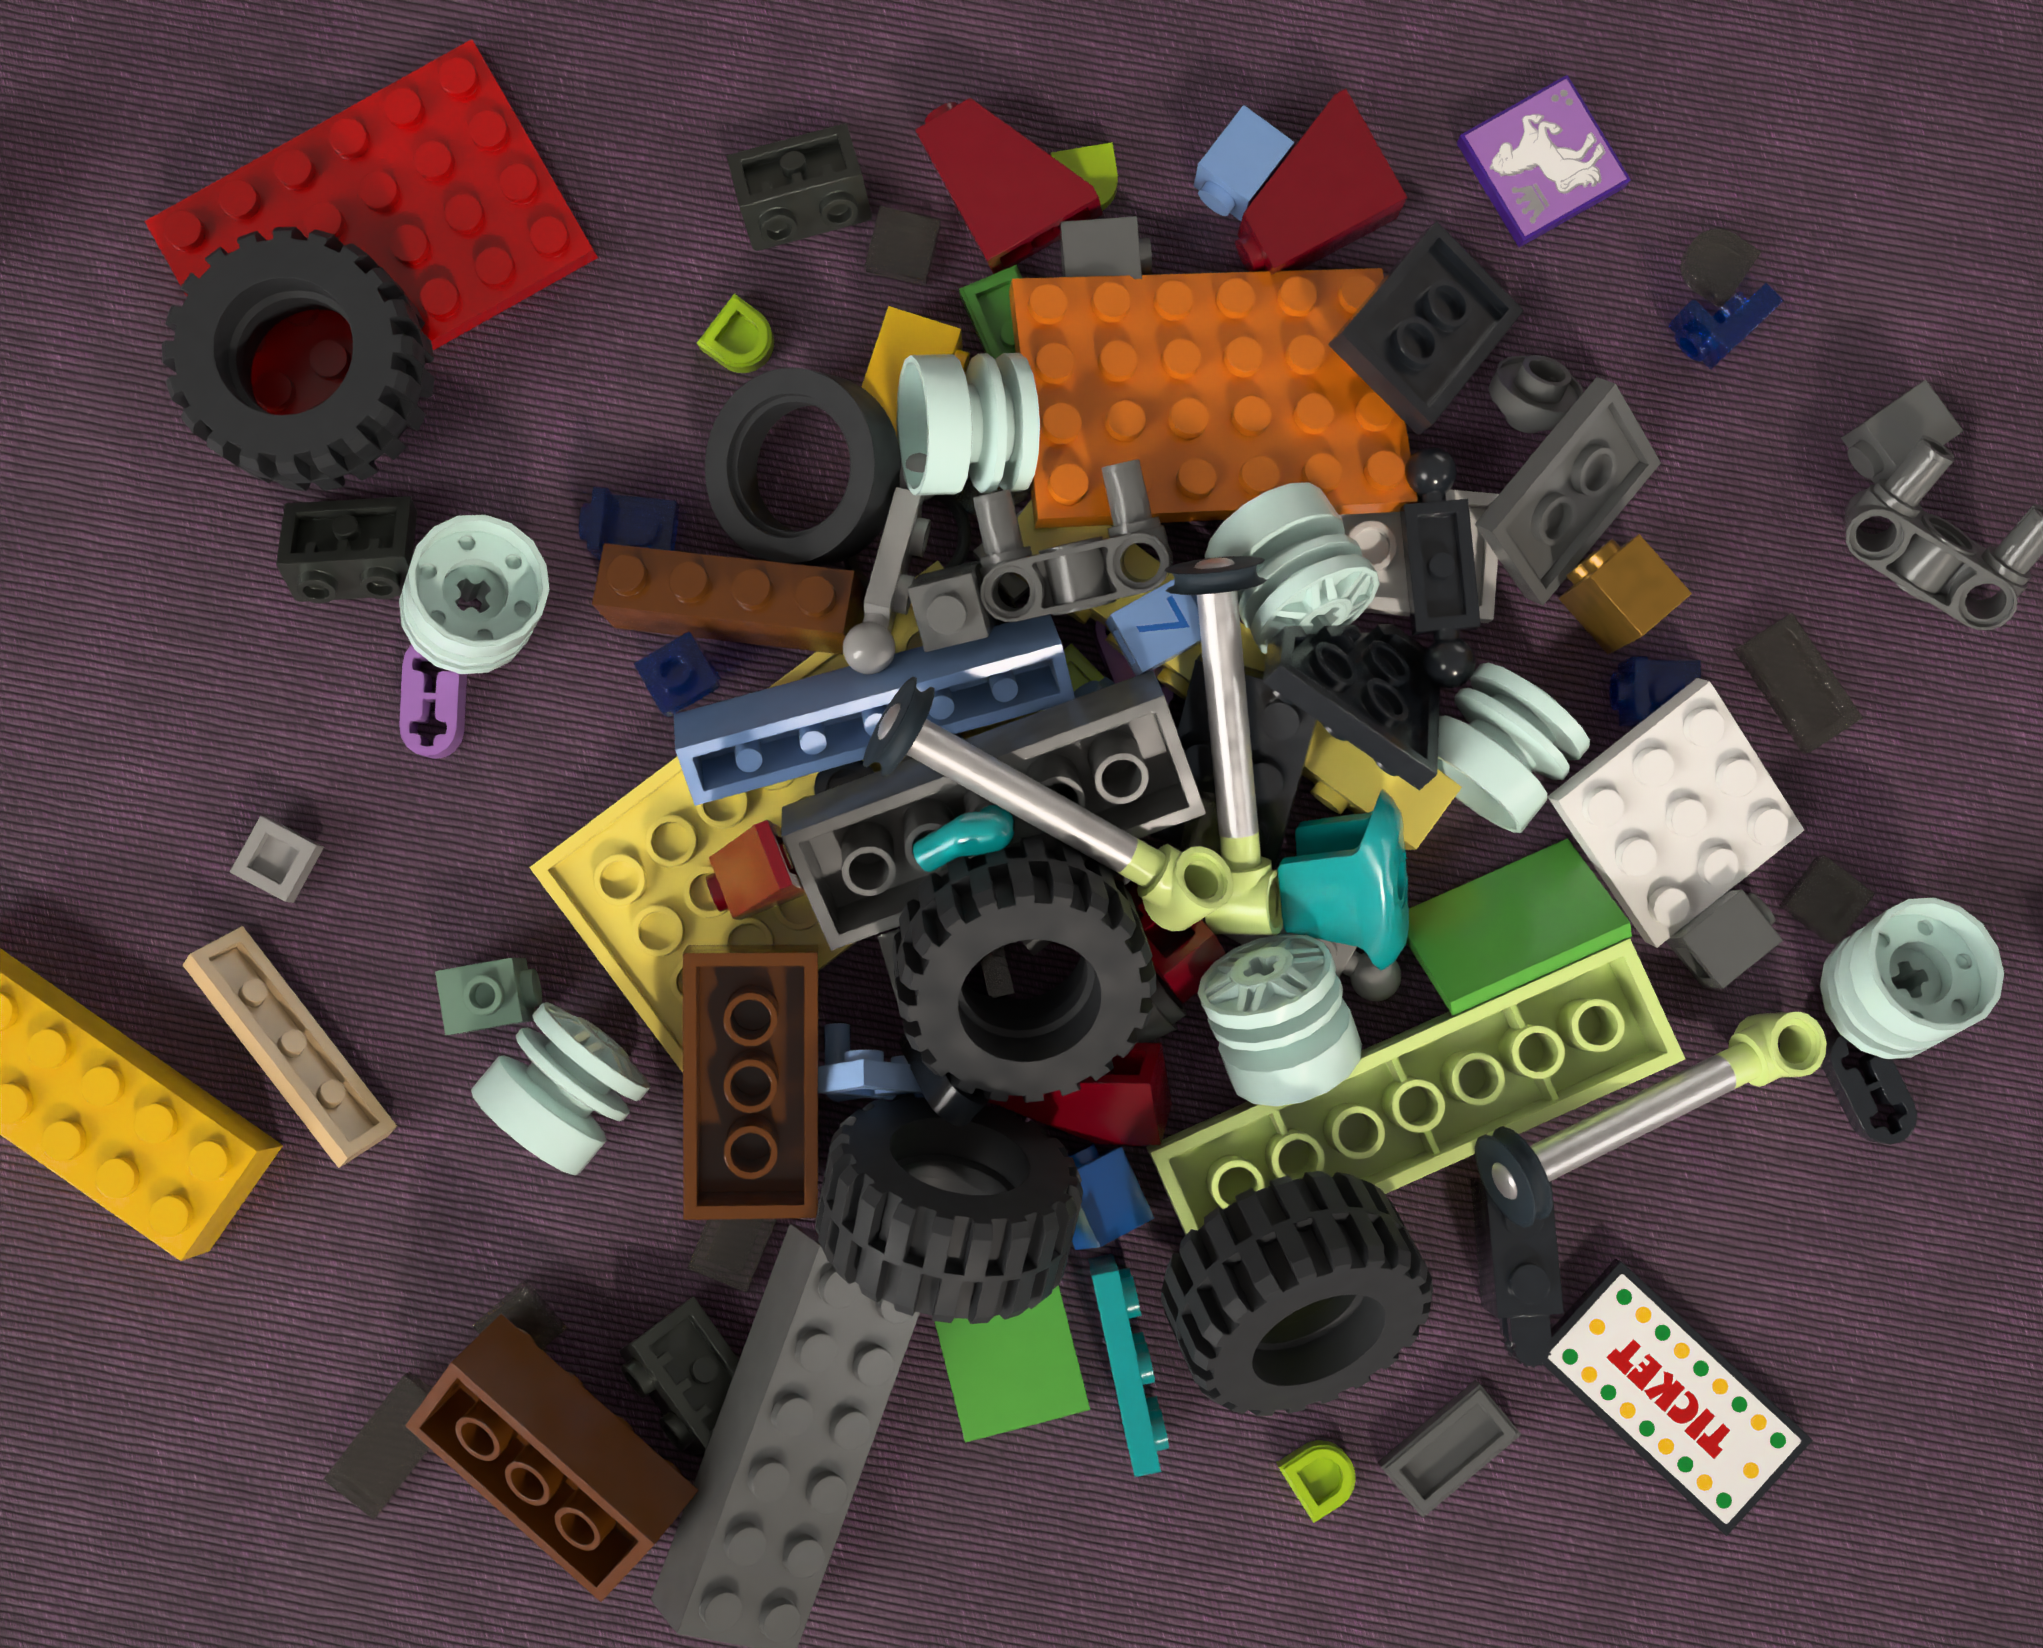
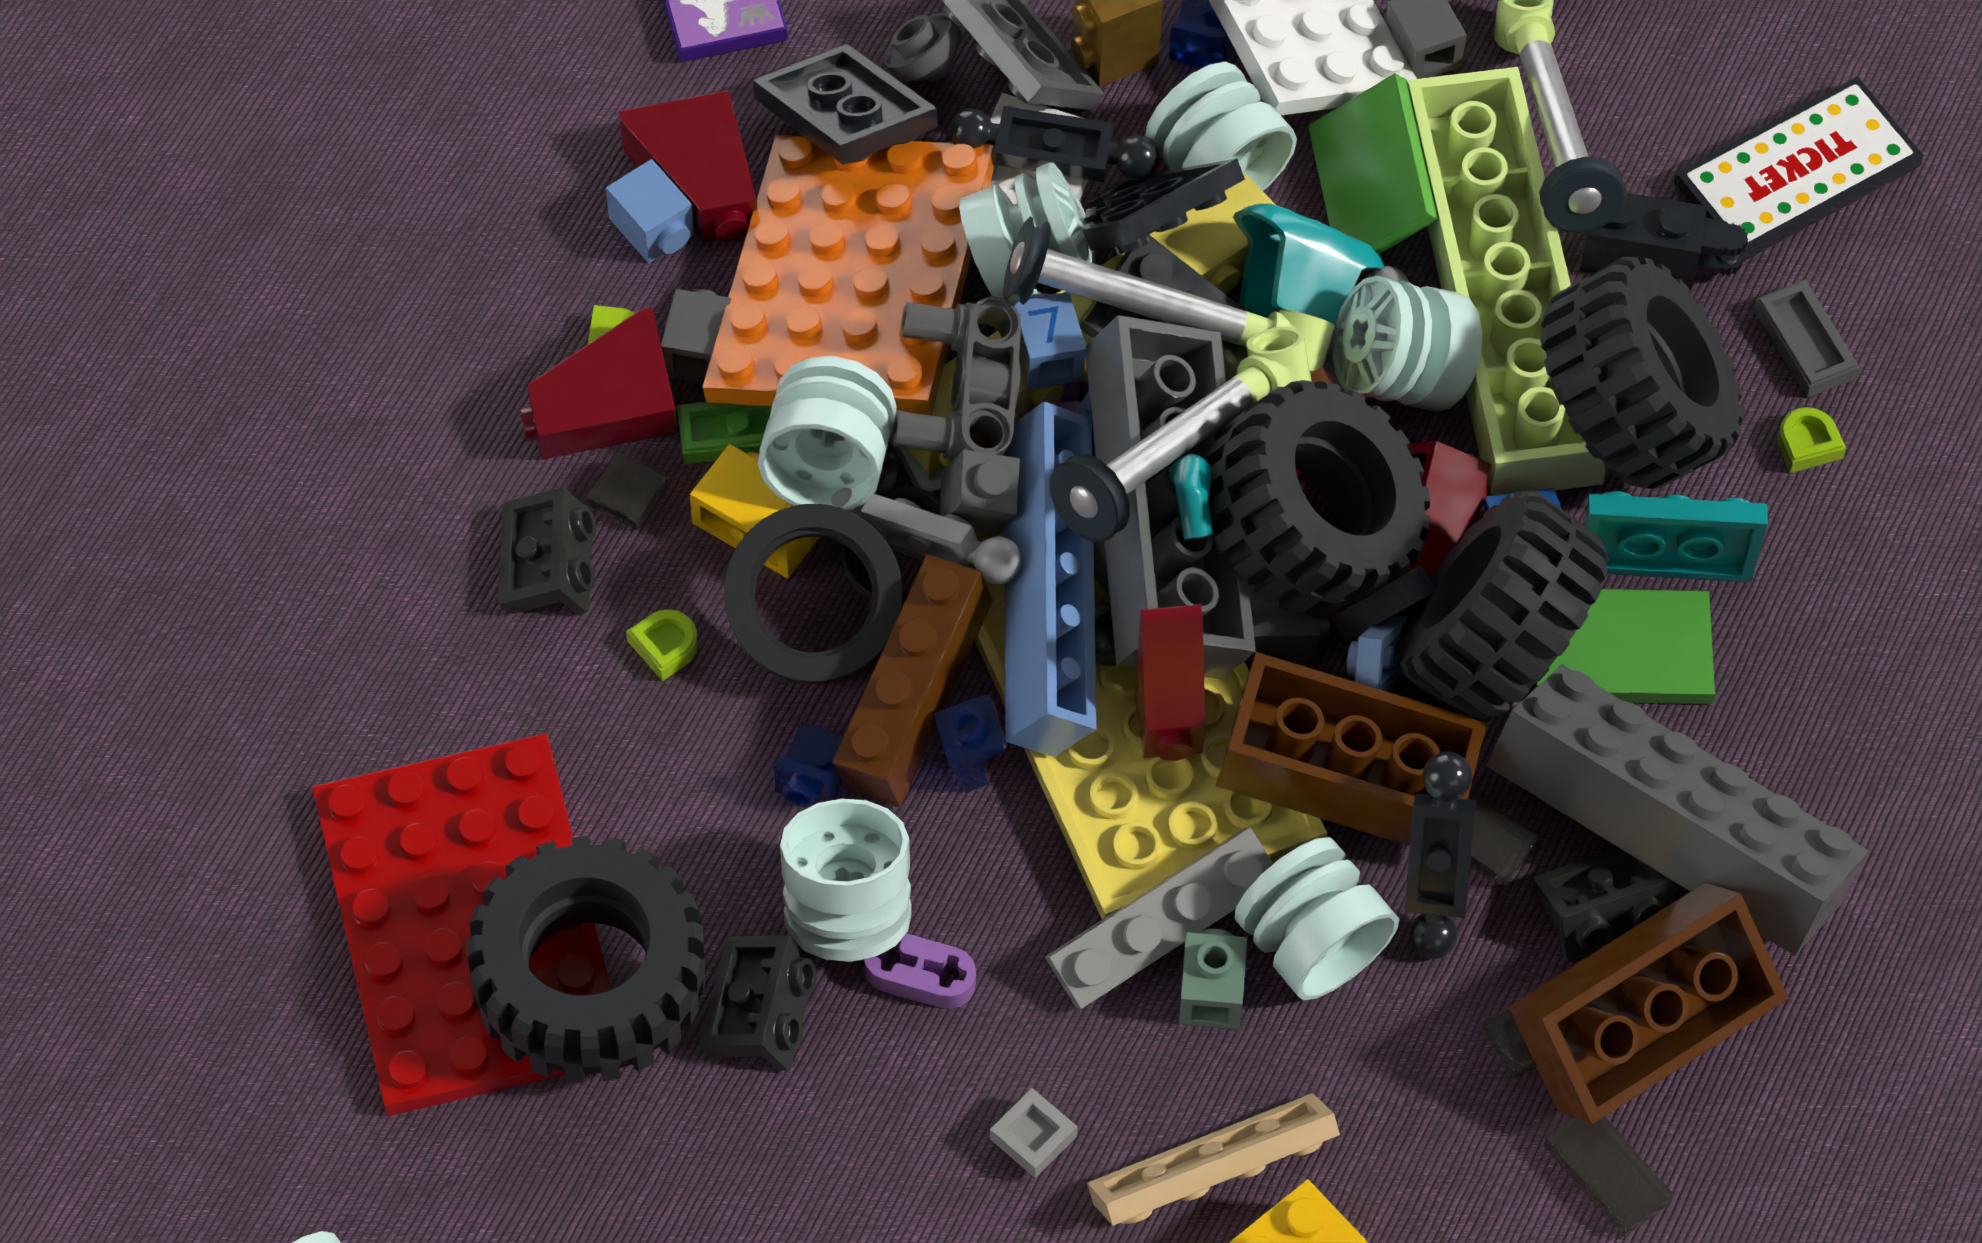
camera: 75 degrees left, 25 degrees down
none -> light grey plate [1045,827,1273,1009]
none -> black plate [1404,752,1477,959]

